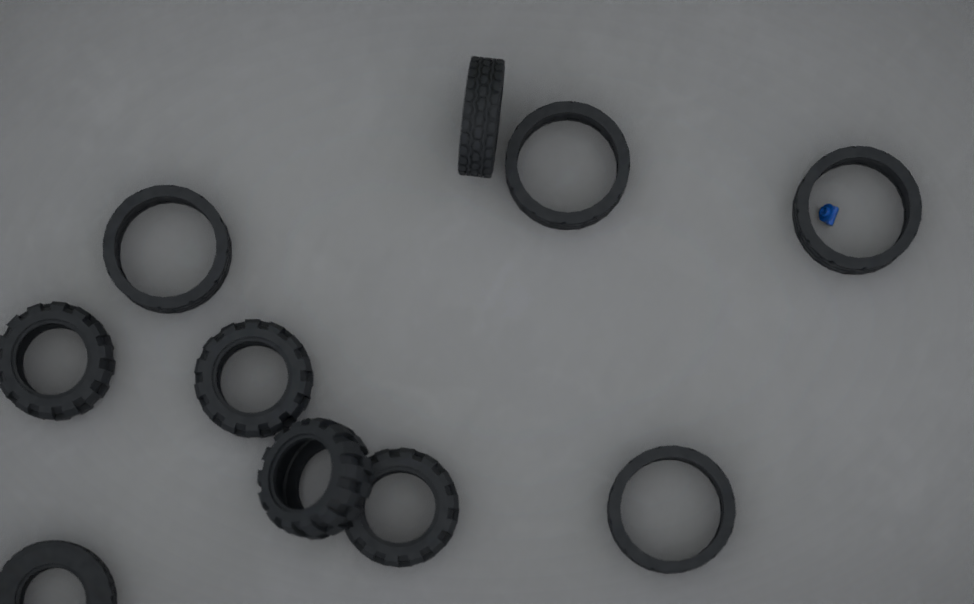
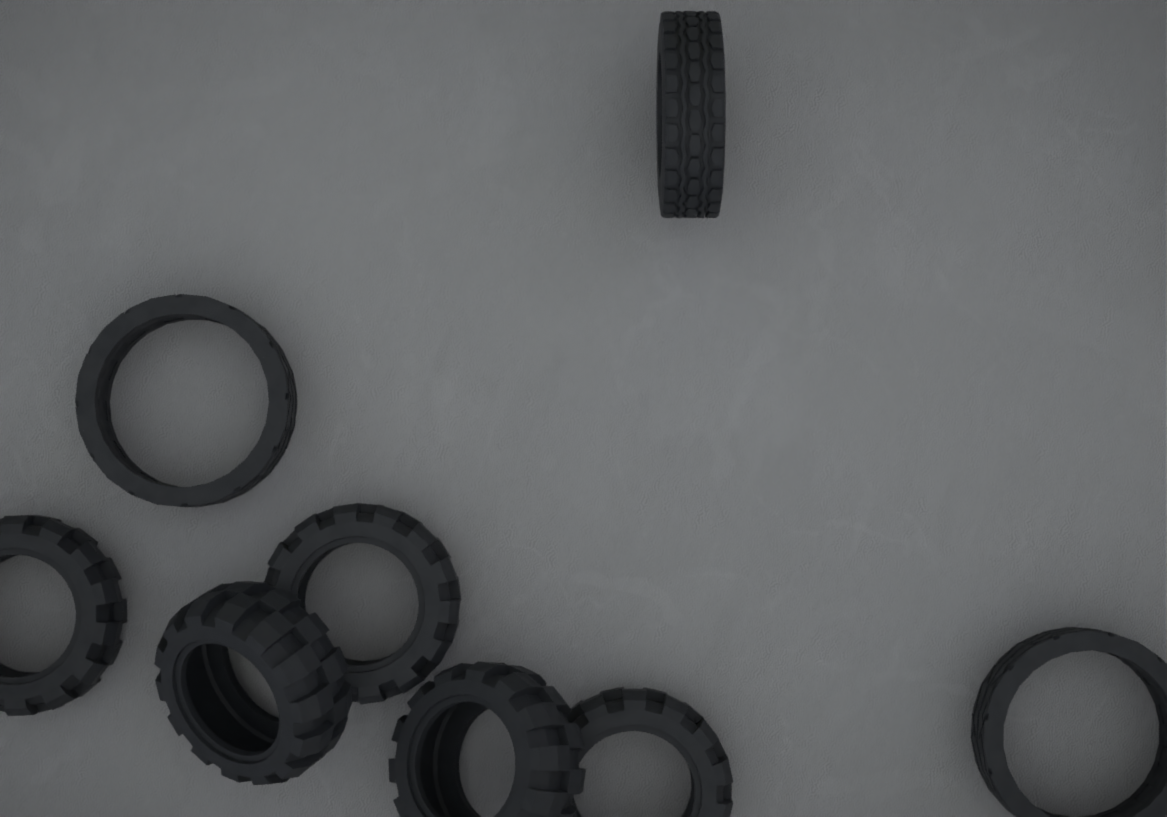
camera: 10 degrees left, 5 degrees up
black tyre [505,101,630,230] -> none
none -> black tyre [154,581,352,785]

